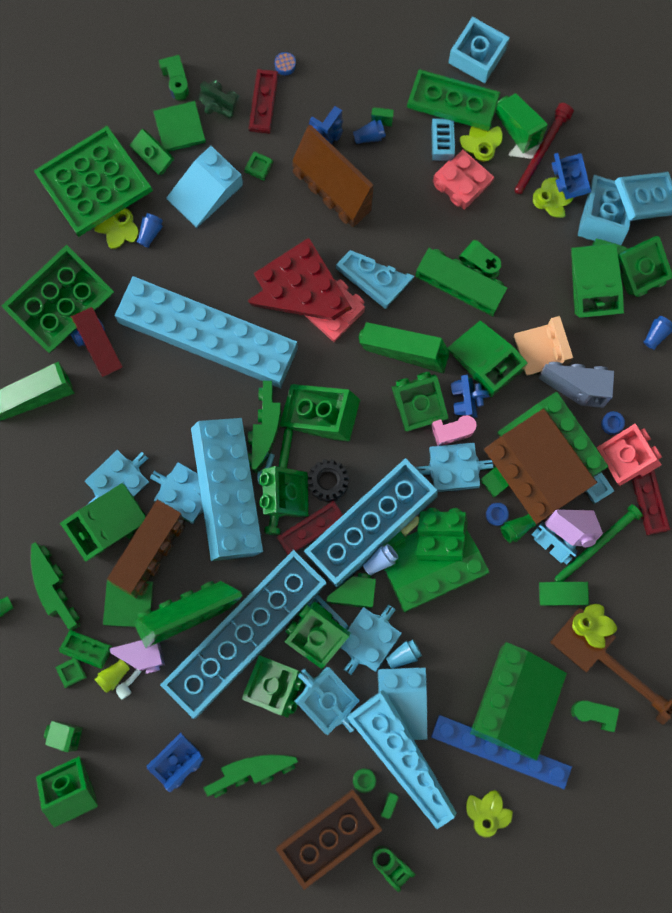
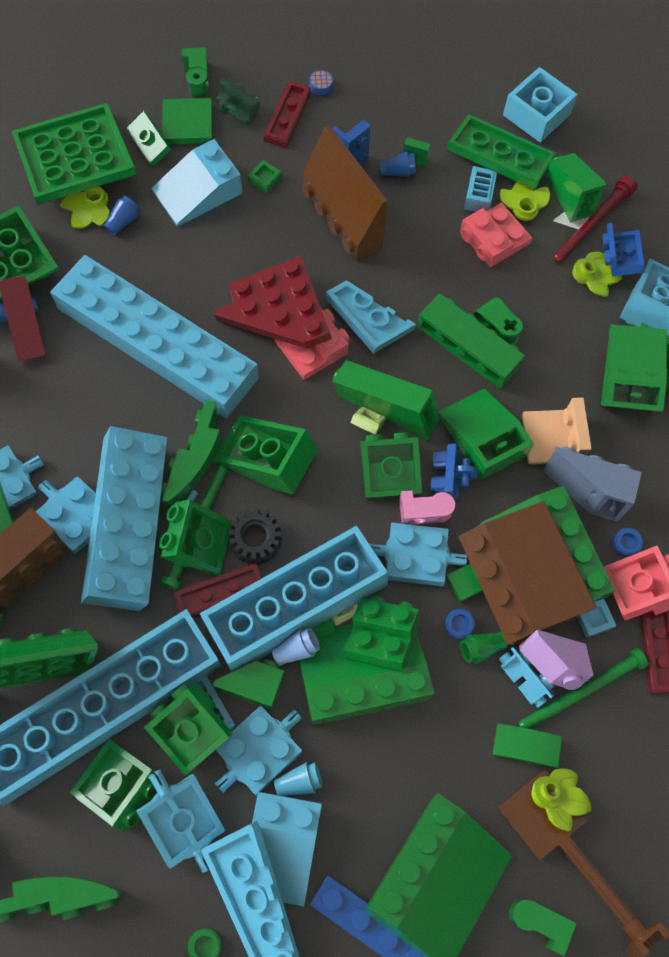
camera: 10 degrees right, 10 degrees down
none -> yellowish green tile [351,407,386,434]

